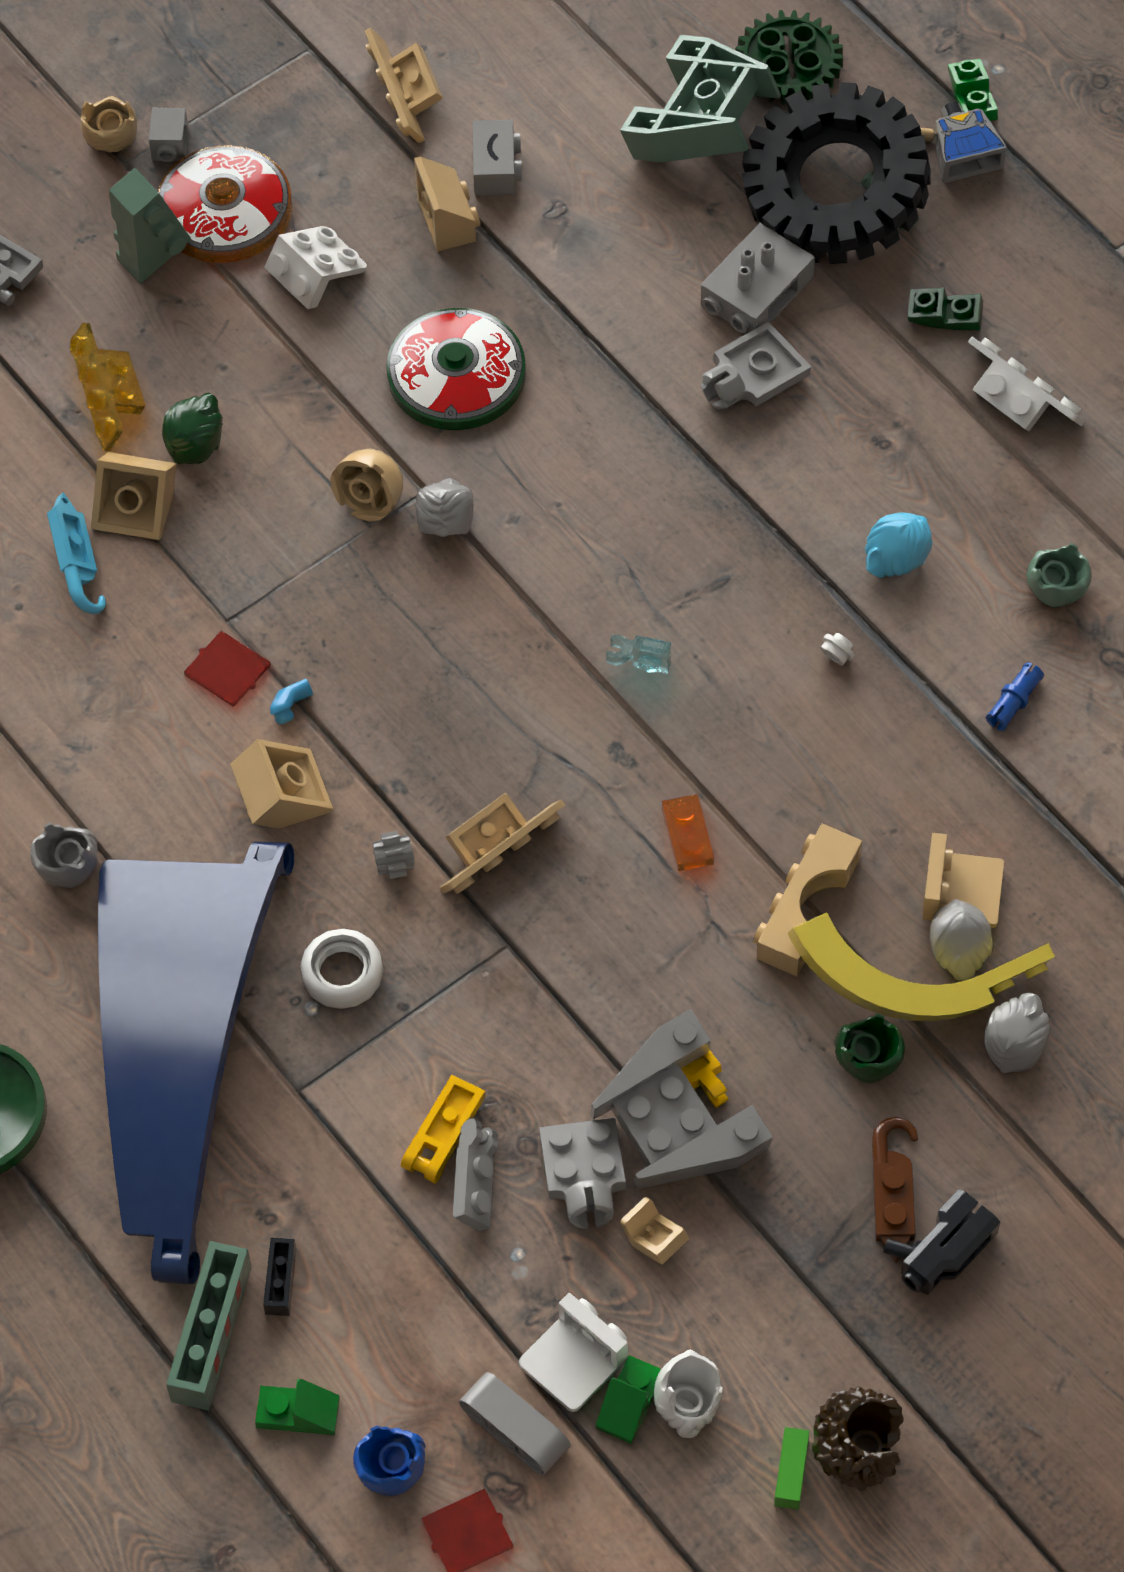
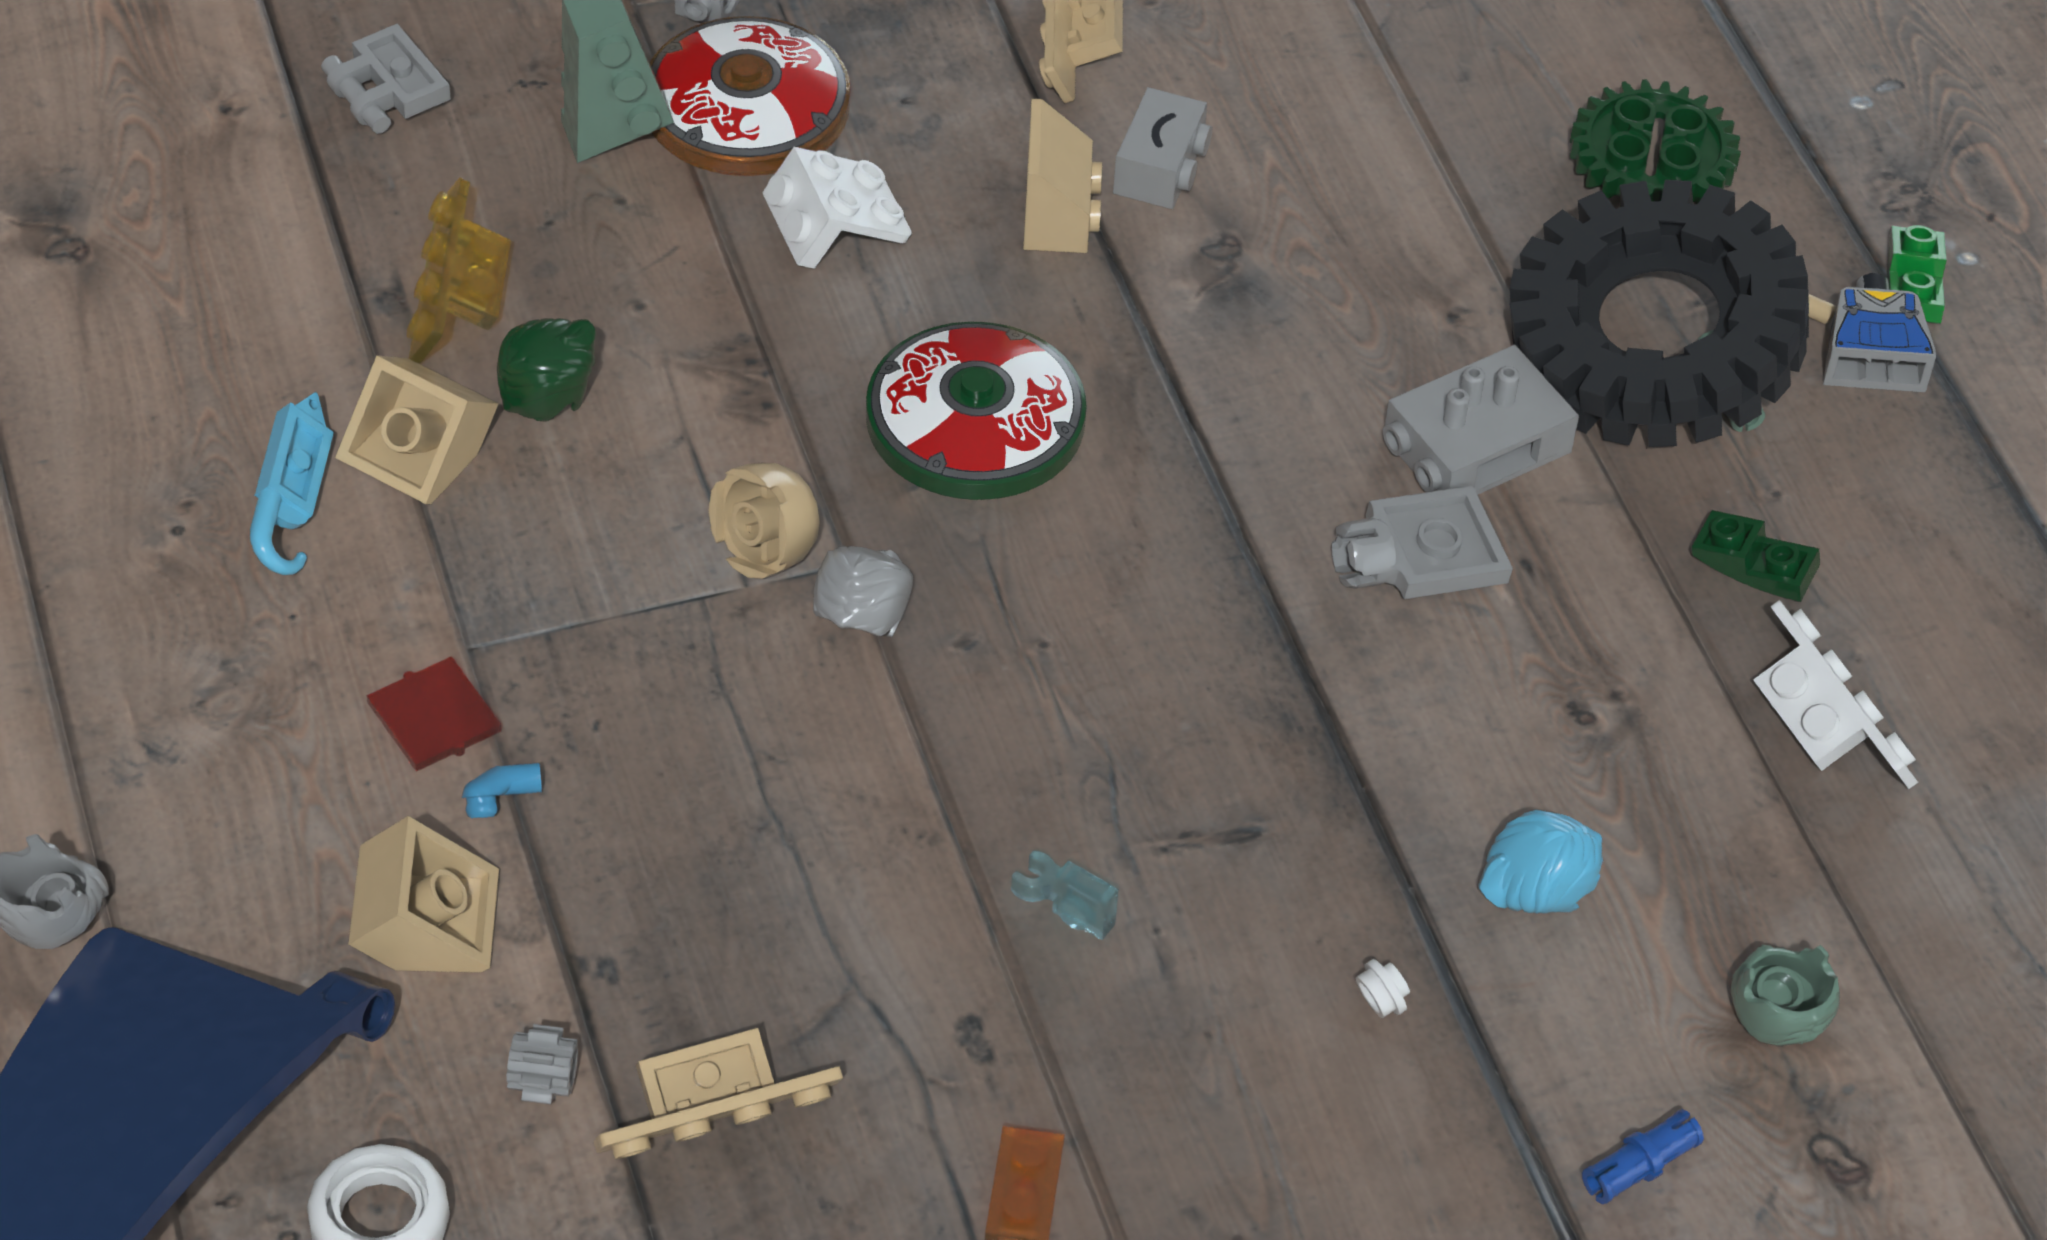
camera: 15 degrees right, 10 degrees down
sand green wedge [620,35,781,163] -> none

